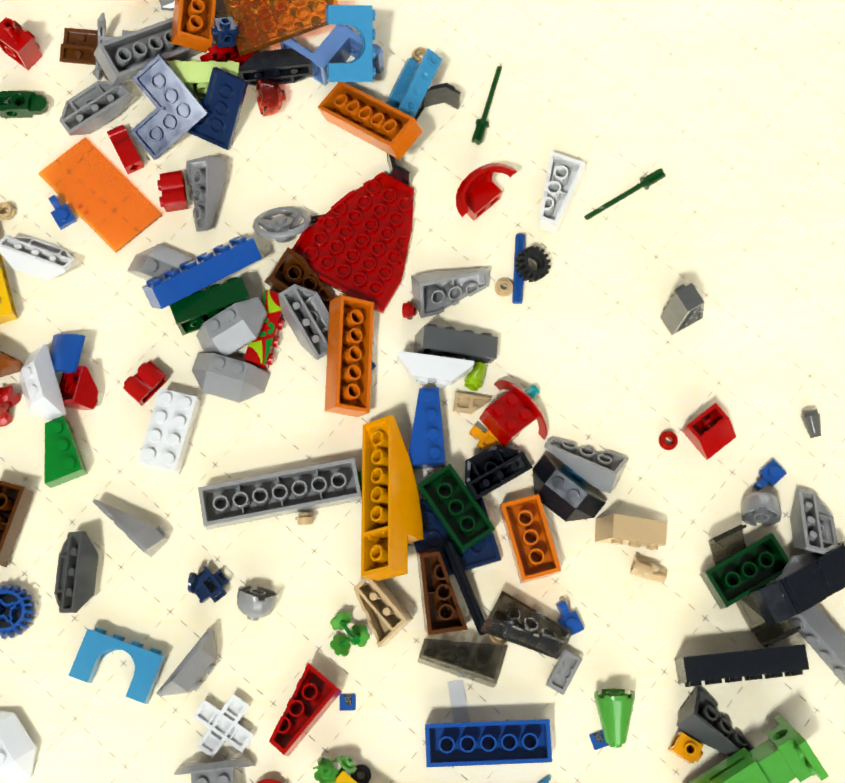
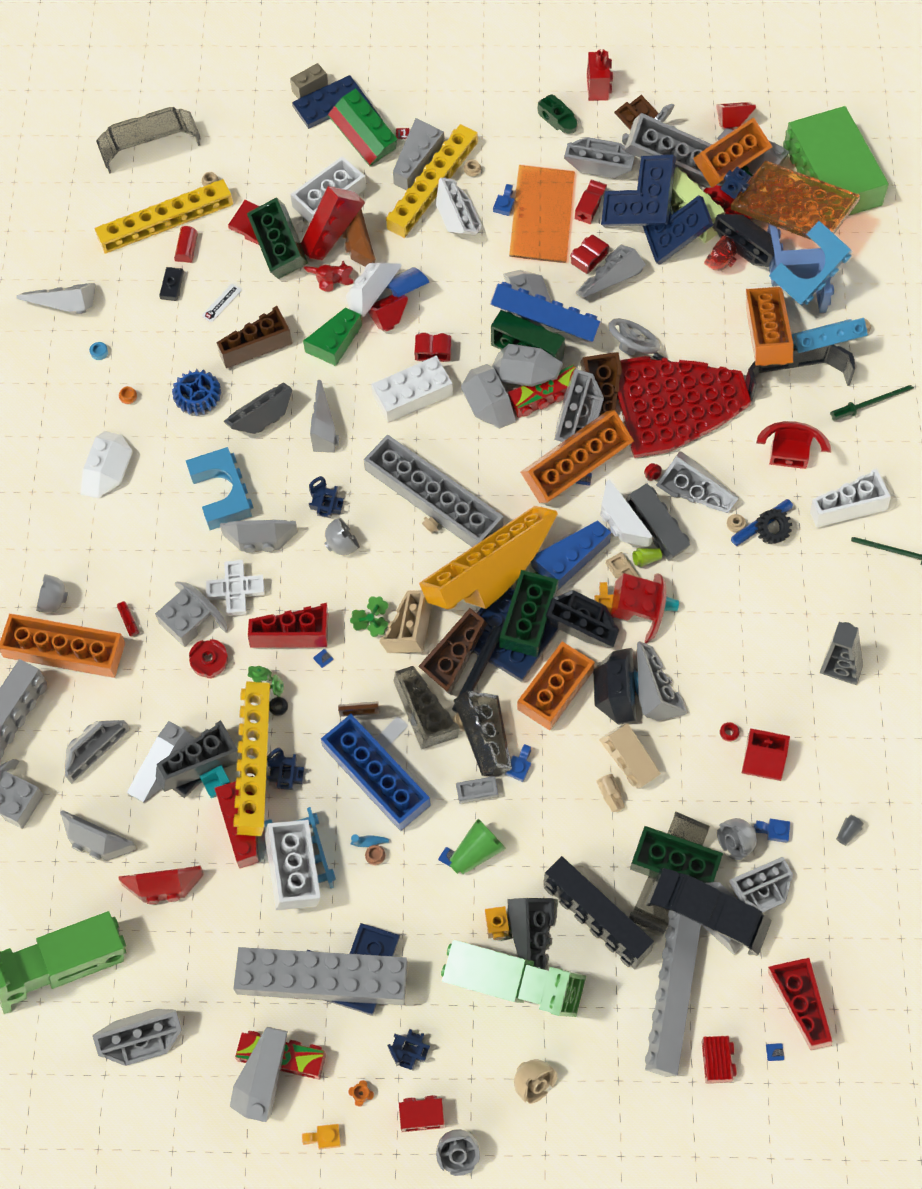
camera: 55 degrees right, 10 degrees down
none -> reddish brown slope [338,701,380,717]

